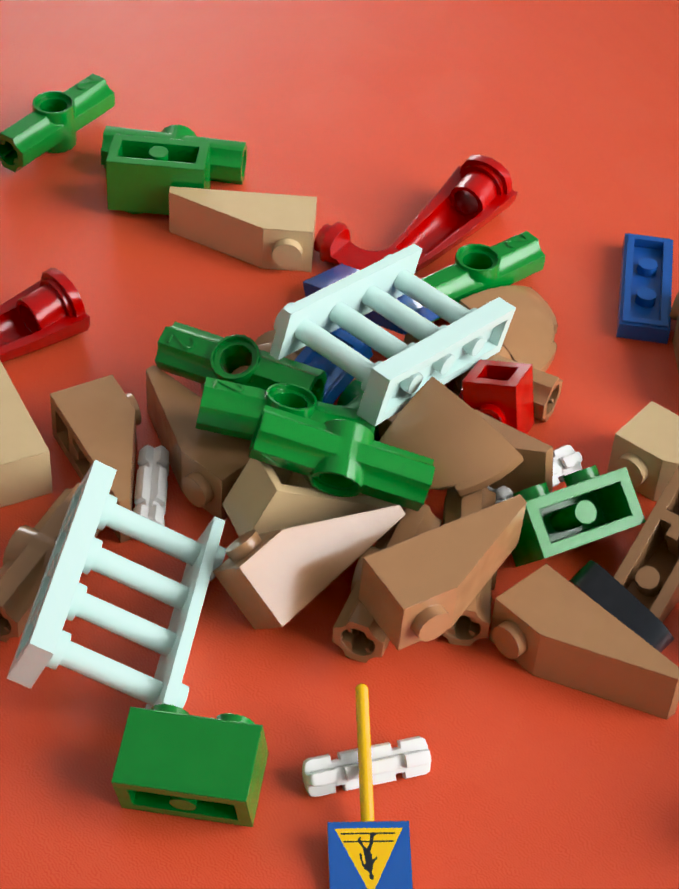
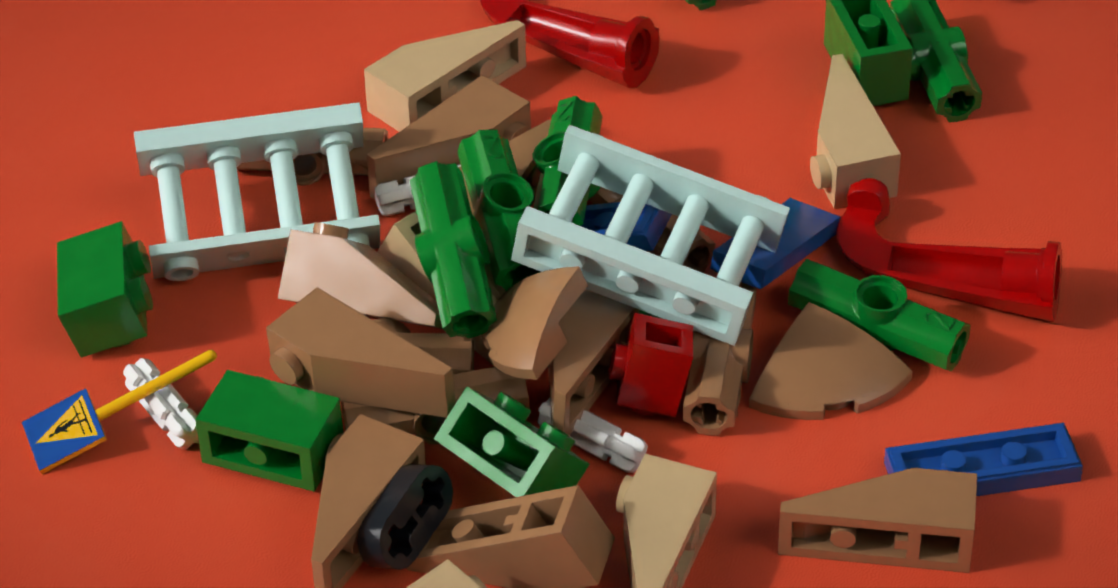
camera: 75 degrees right, 0 degrees up
none -> green brick [196,370,344,492]

